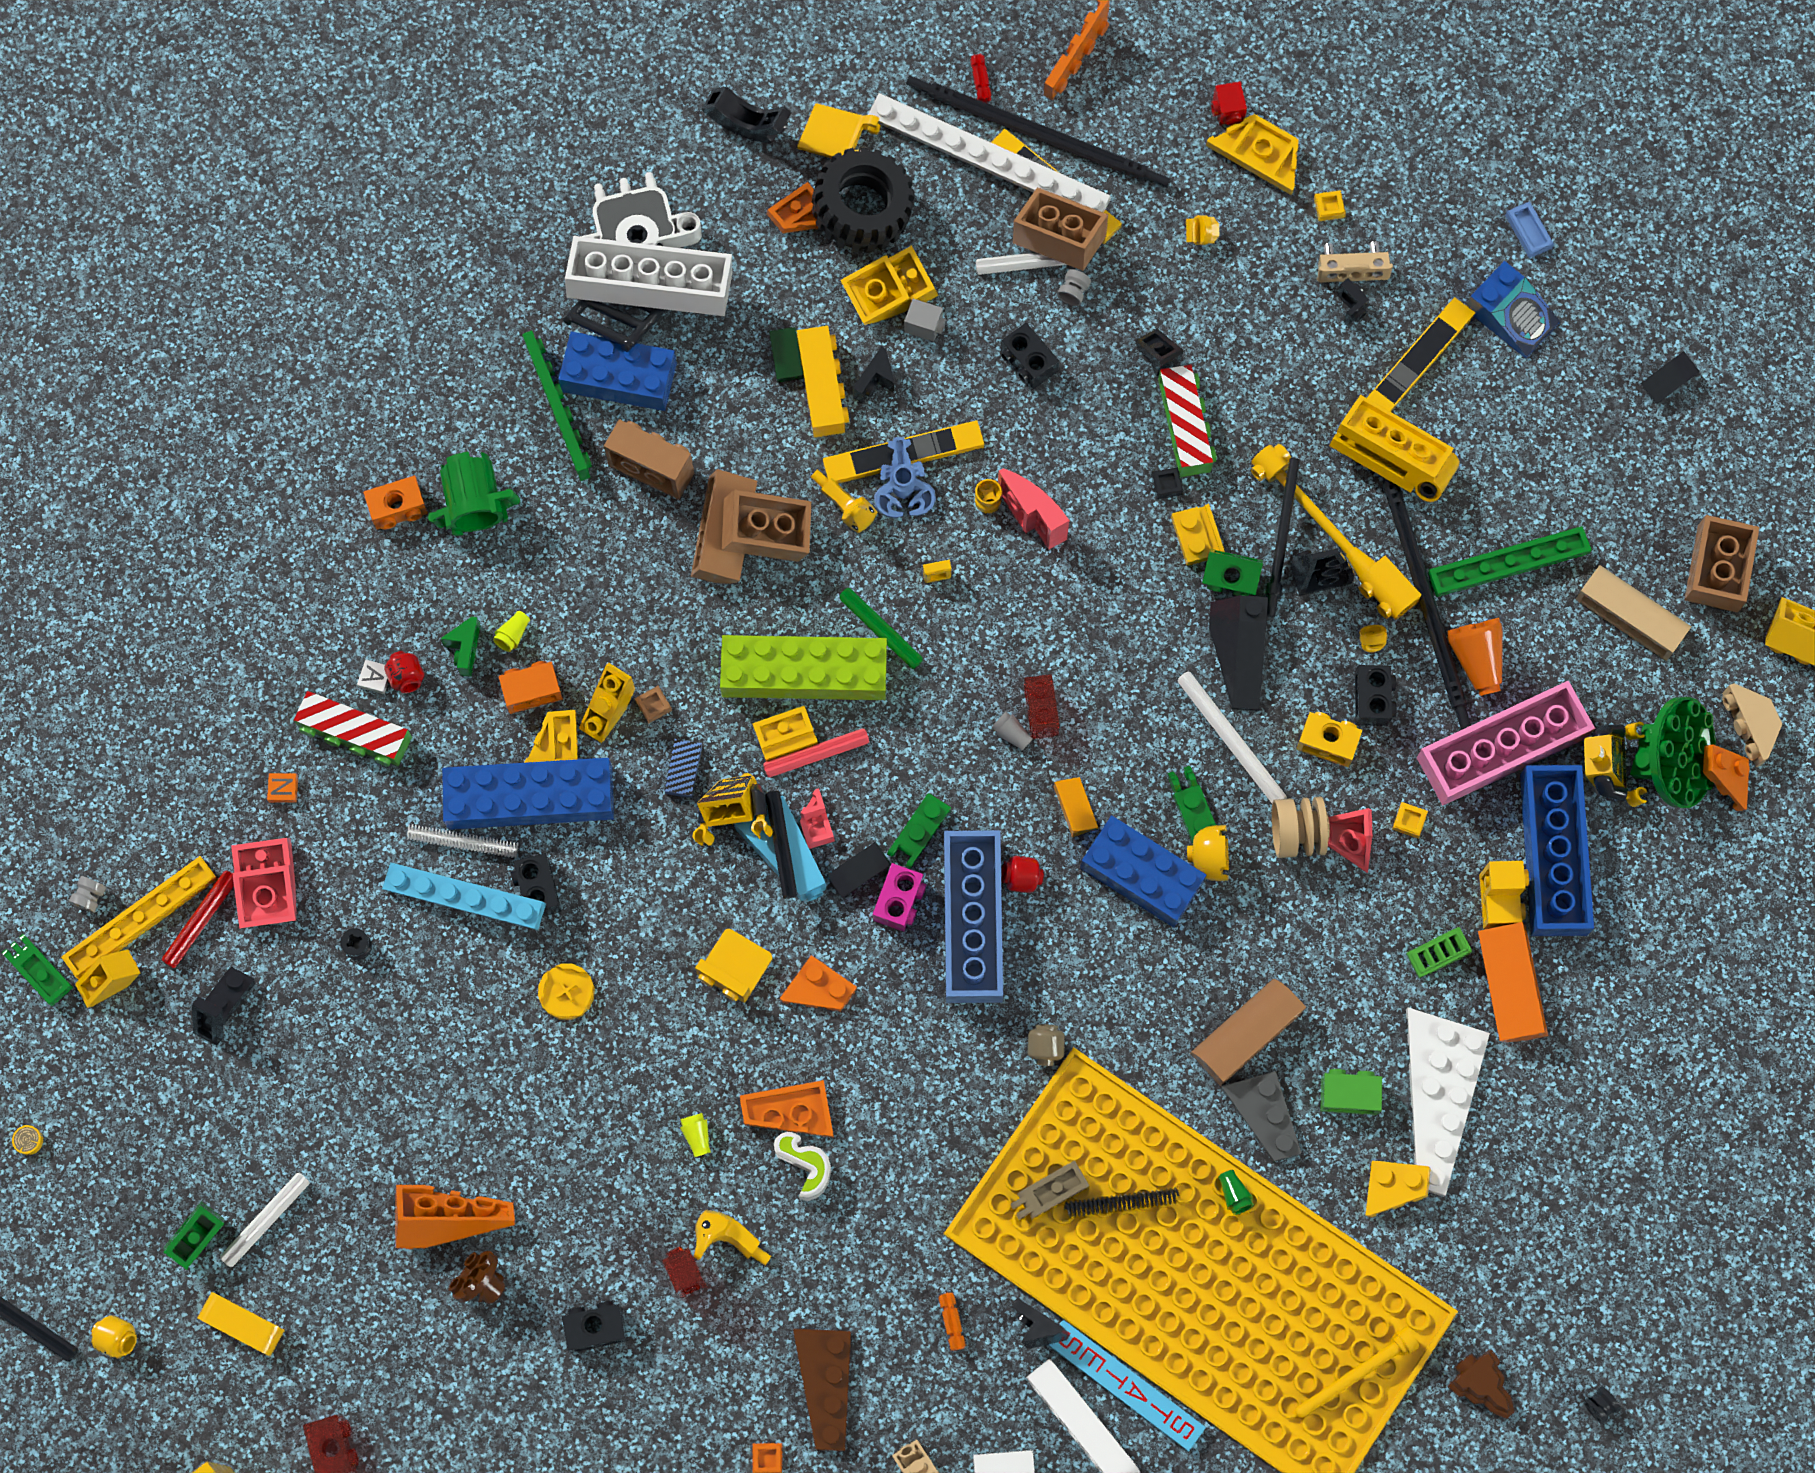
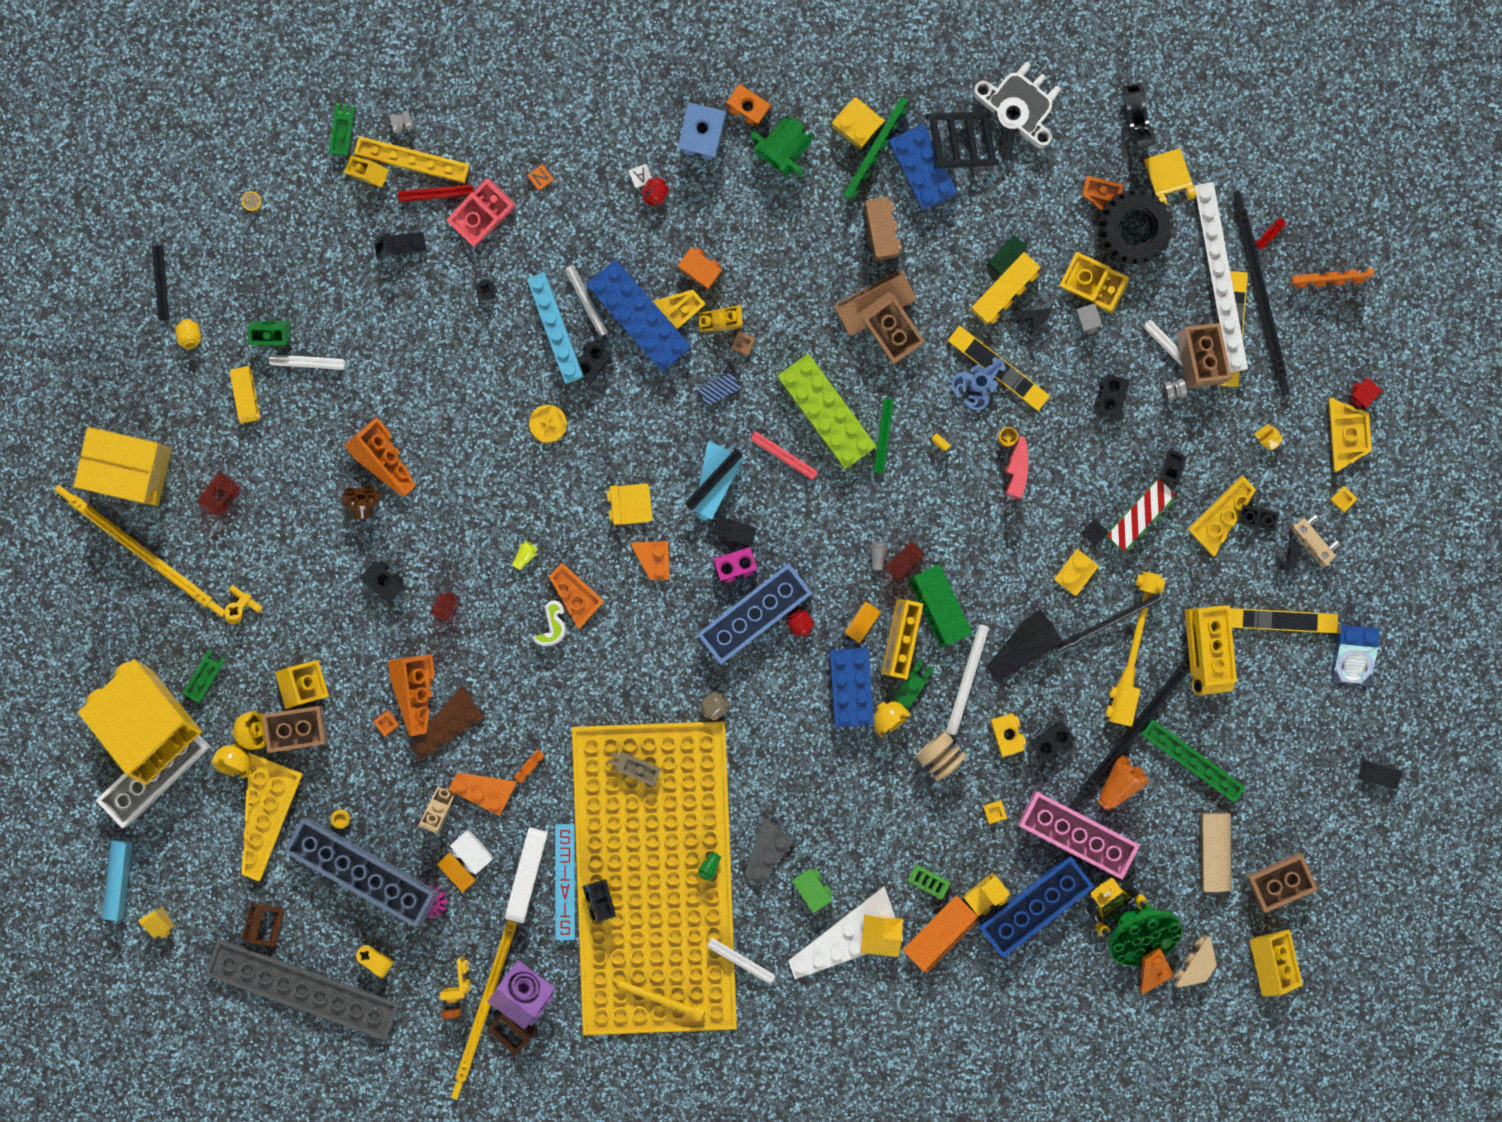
camera: 50 degrees right, 15 degrees up
brick [294,691,412,767] -> none
green slope [440,617,481,677] -> none
neon yellow cone [493,611,530,652] -> none
white brick [565,236,732,316] -> none
torso [693,773,773,846] -> none
yellow animal [694,1210,771,1266] -> none
yellow plate [752,706,818,762] -> none
coral slope [800,788,835,849] -> none
yellow animal [811,469,878,533] -> none
green hinge [887,793,951,869] -> none
black slope [1011,1297,1070,1349] -> none
black piece [1064,1187,1180,1218] -> none
medium nougat brick [1190,979,1306,1086] -> none
green brick [1202,549,1263,596] -> none
black wedge [1290,548,1355,596] -> none
coral slope [1328,808,1373,873] -> none
yellow tile [1359,625,1387,653] -> none
yellow wing [1365,1160,1431,1218] -> none
reddish brown rock [1447,1349,1515,1419] -> none
medium blue tile [1505,201,1554,258] -> none
none -> orange wedge [388,654,435,736]
none -> orange wing [448,772,518,816]
none -> black brick [582,879,616,923]
none -> medium blue brick [678,102,727,161]
none -> white axle [707,938,775,984]
none -> yellow slope [831,97,885,151]
none -> yellow slope [860,914,903,957]
none -> yellow brick [881,599,923,679]
none -> green brick [908,564,973,648]
none -> yellow wing [1187,476,1256,557]
none -> black slope [1237,504,1280,531]

